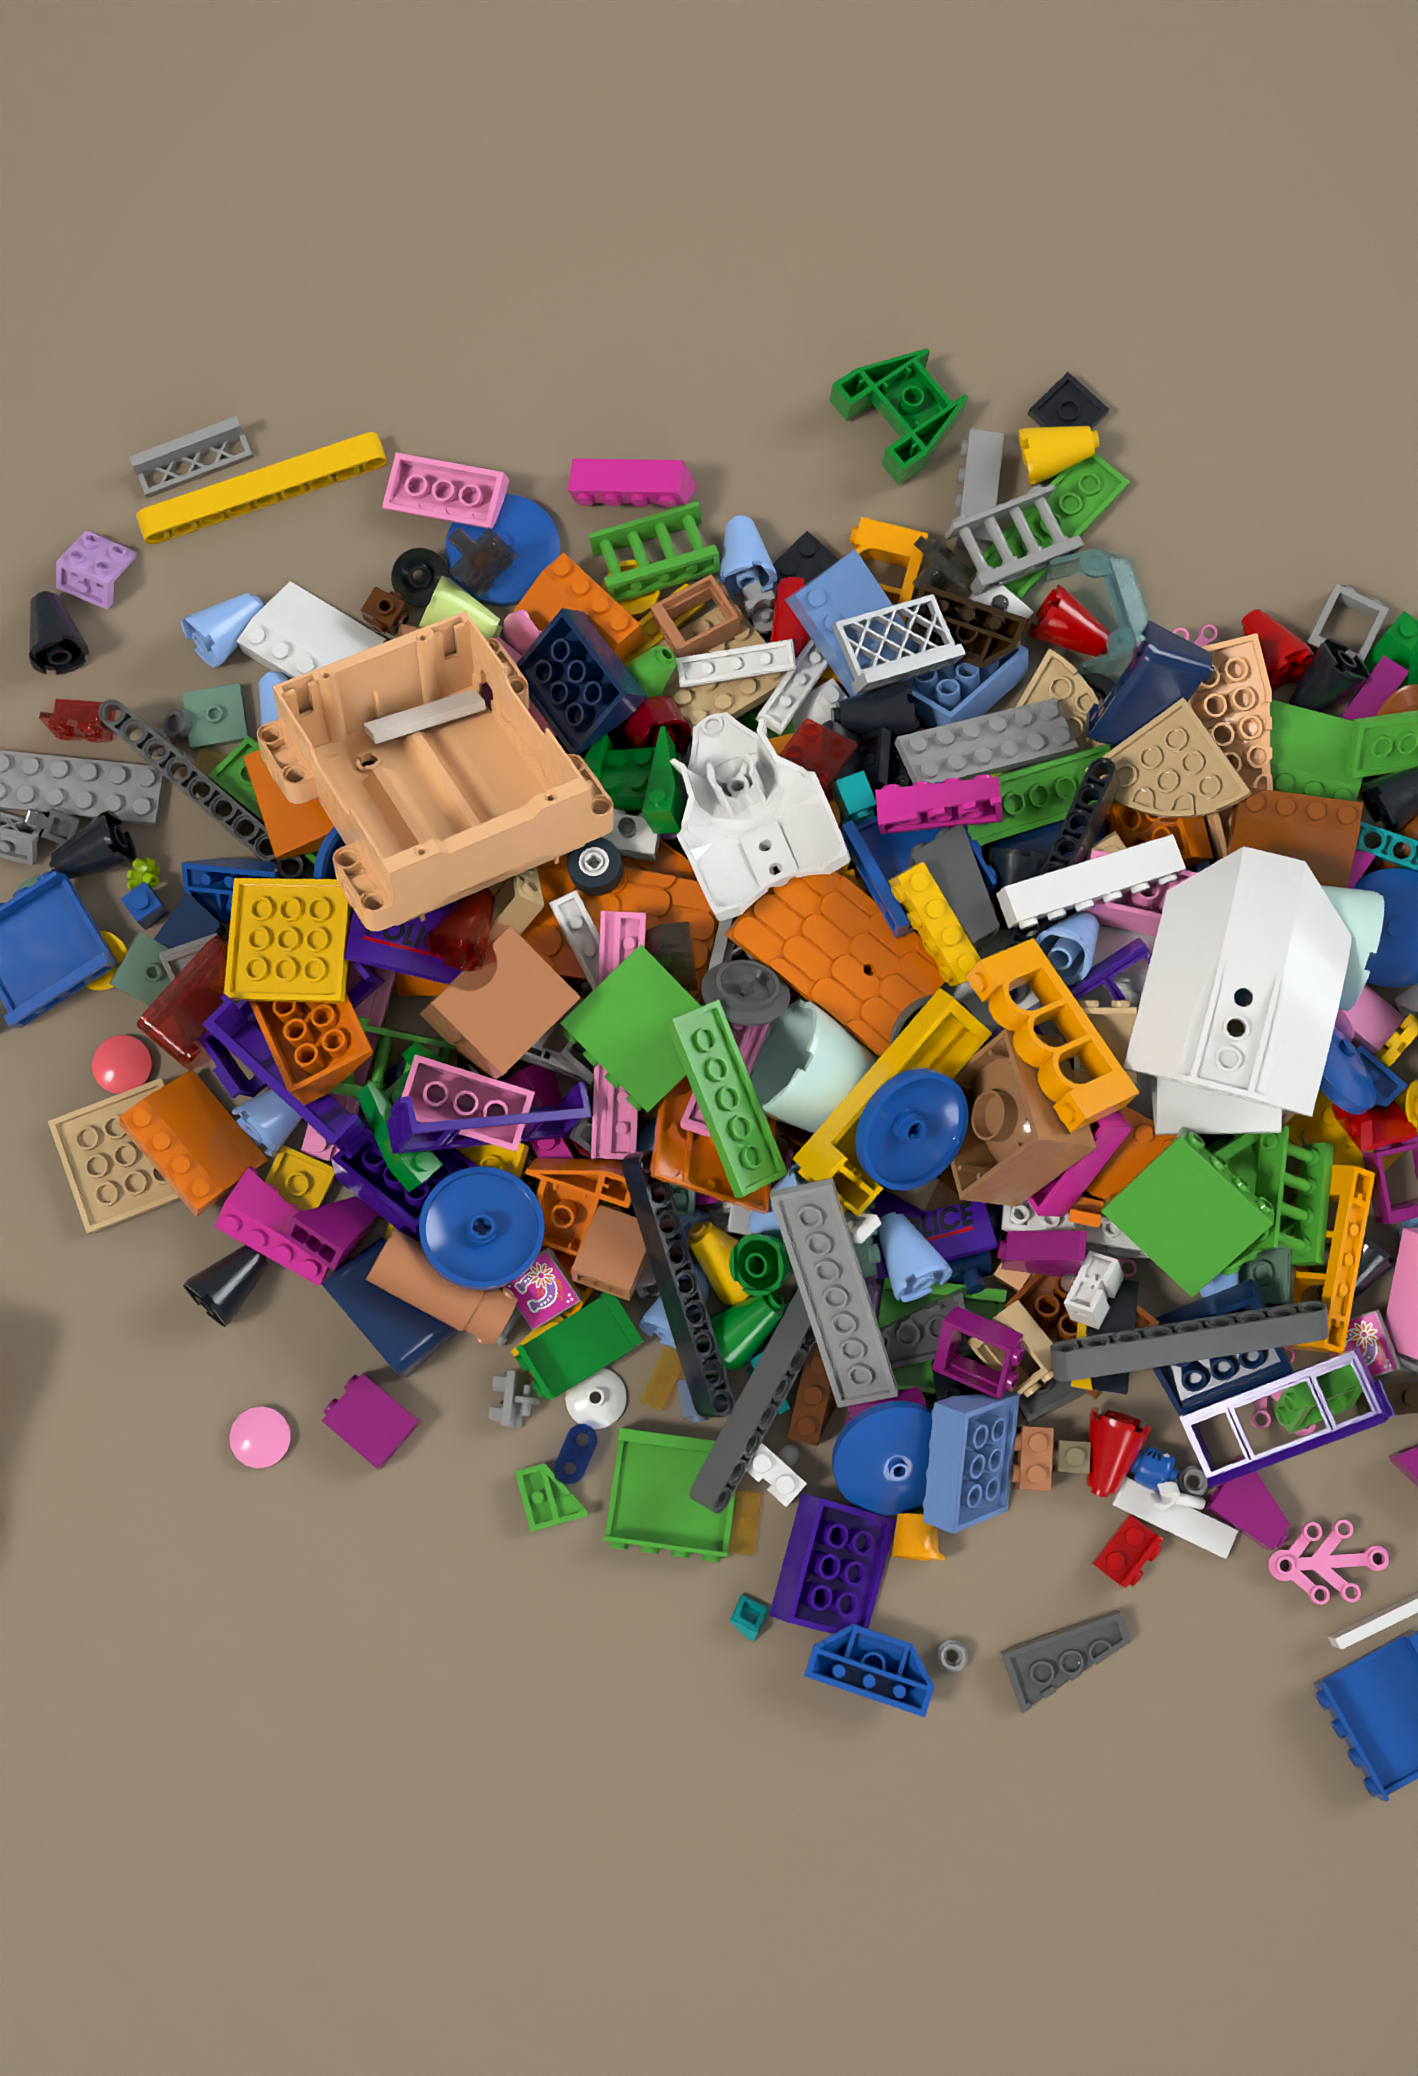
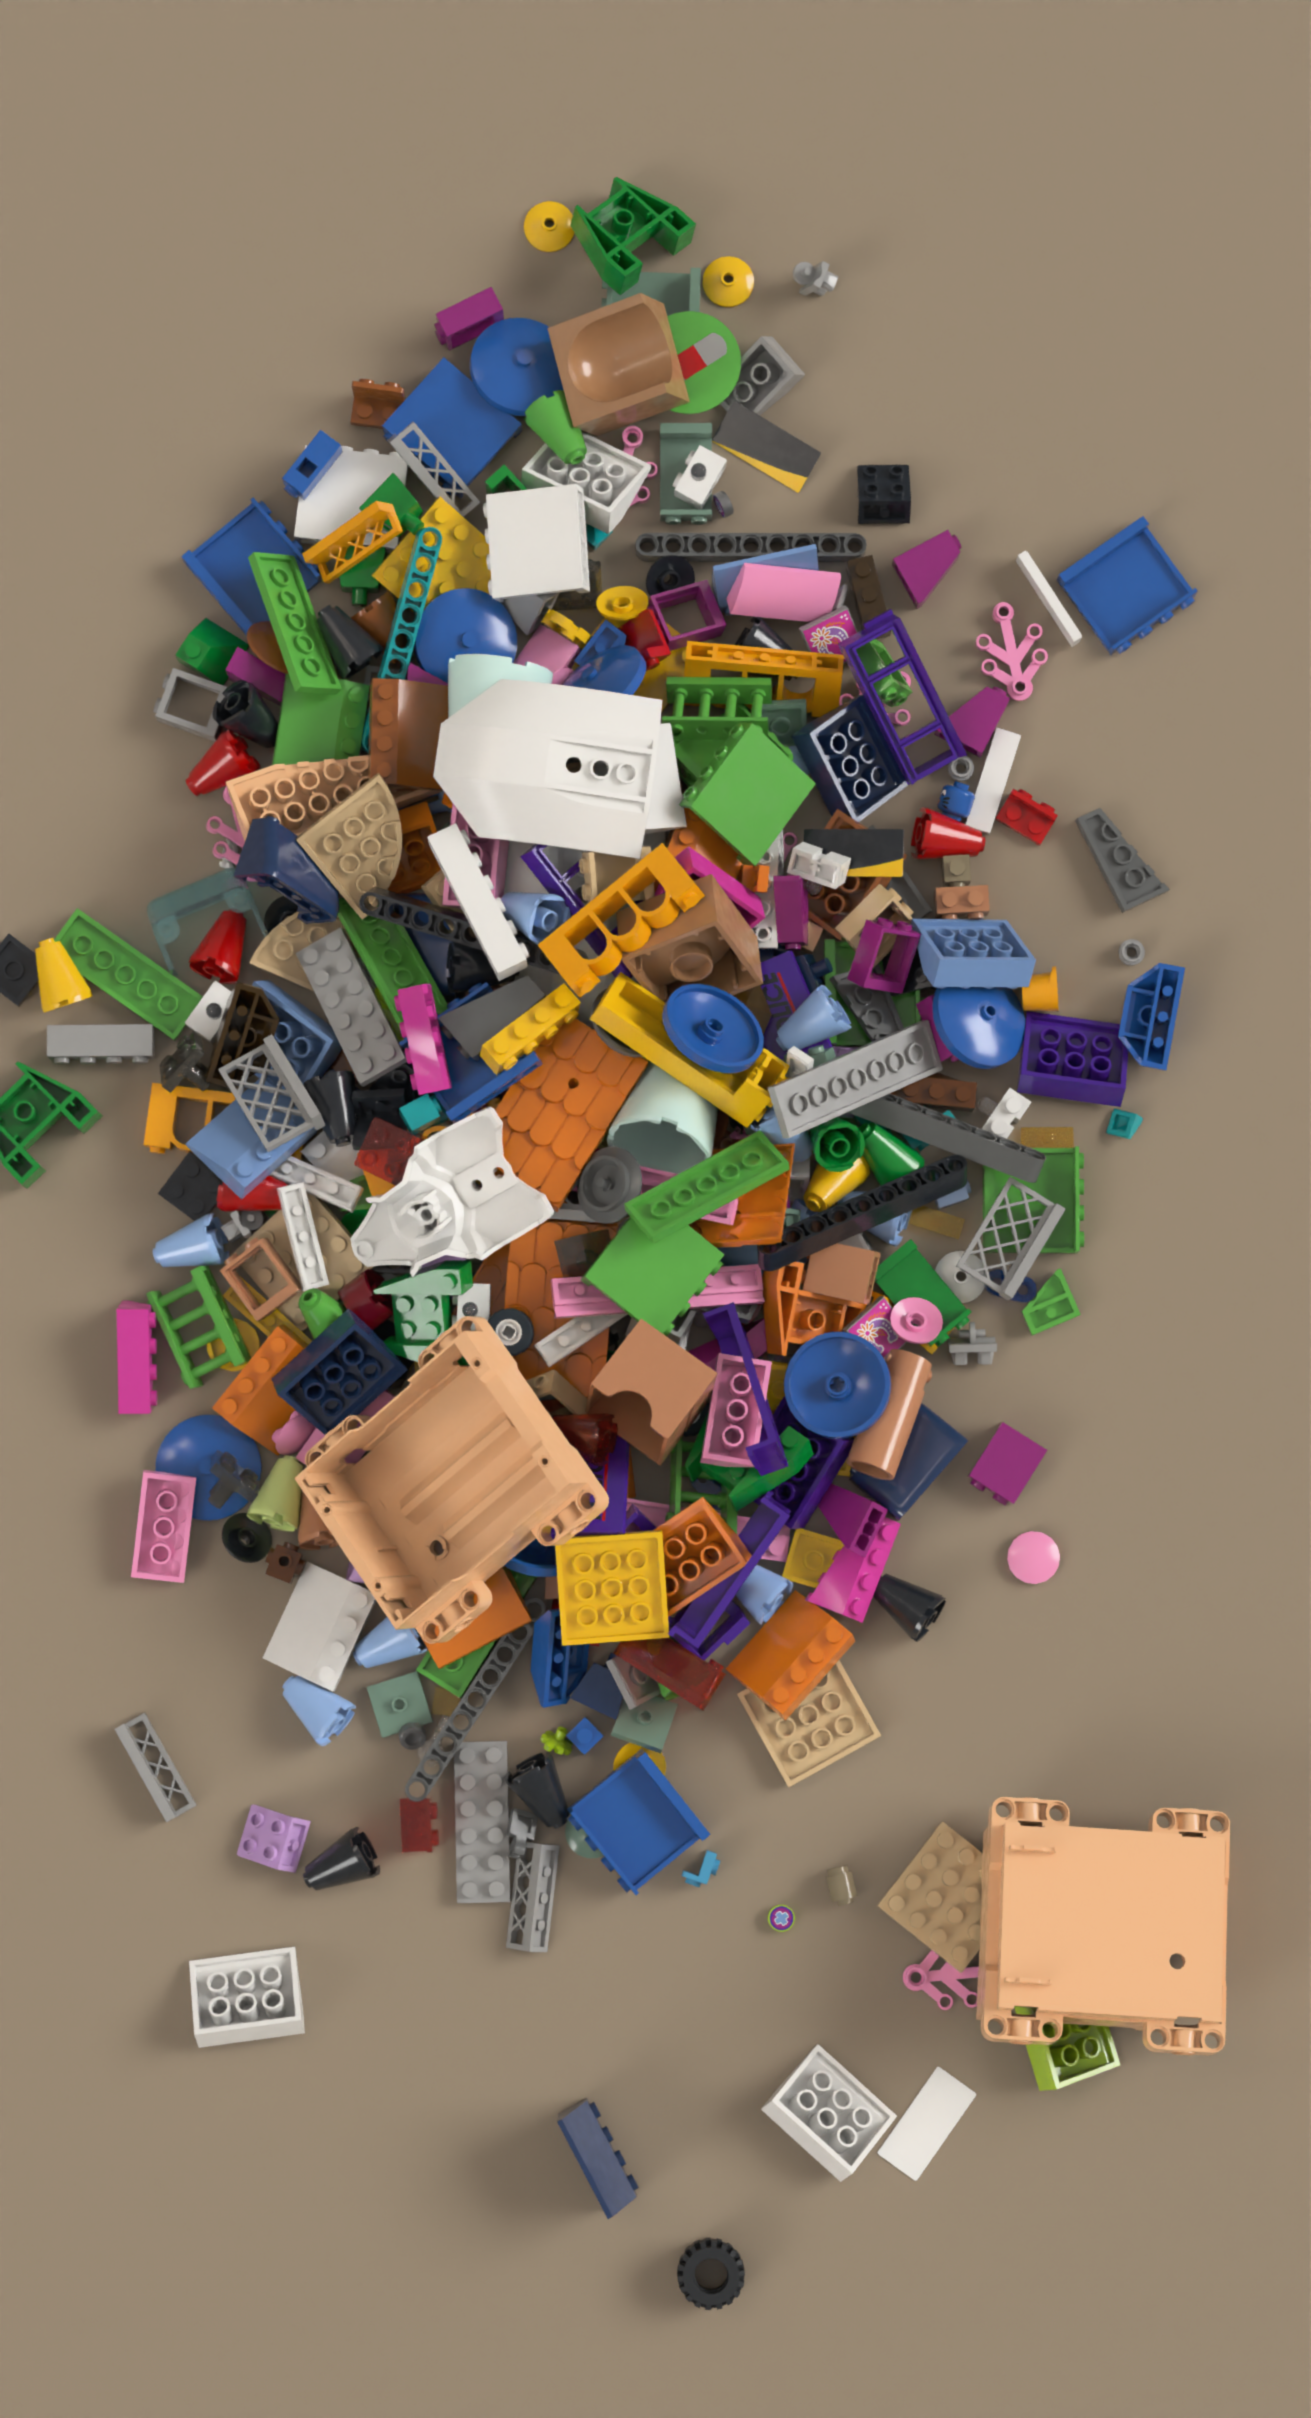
camera: 100 degrees left, 5 degrees up
coral dish [92,1035,153,1094] -> none
yellow beam [136,432,387,545] -> none
white tile [363,689,486,744] -> none
light grey fence [945,484,1084,596] -> none
dark grey beam [1050,1301,1329,1381] -> none
white bar [1149,1482,1205,1512] -> none
none -> bright pink dish [890,1297,943,1344]
none -> light grey fence [956,1176,1065,1300]

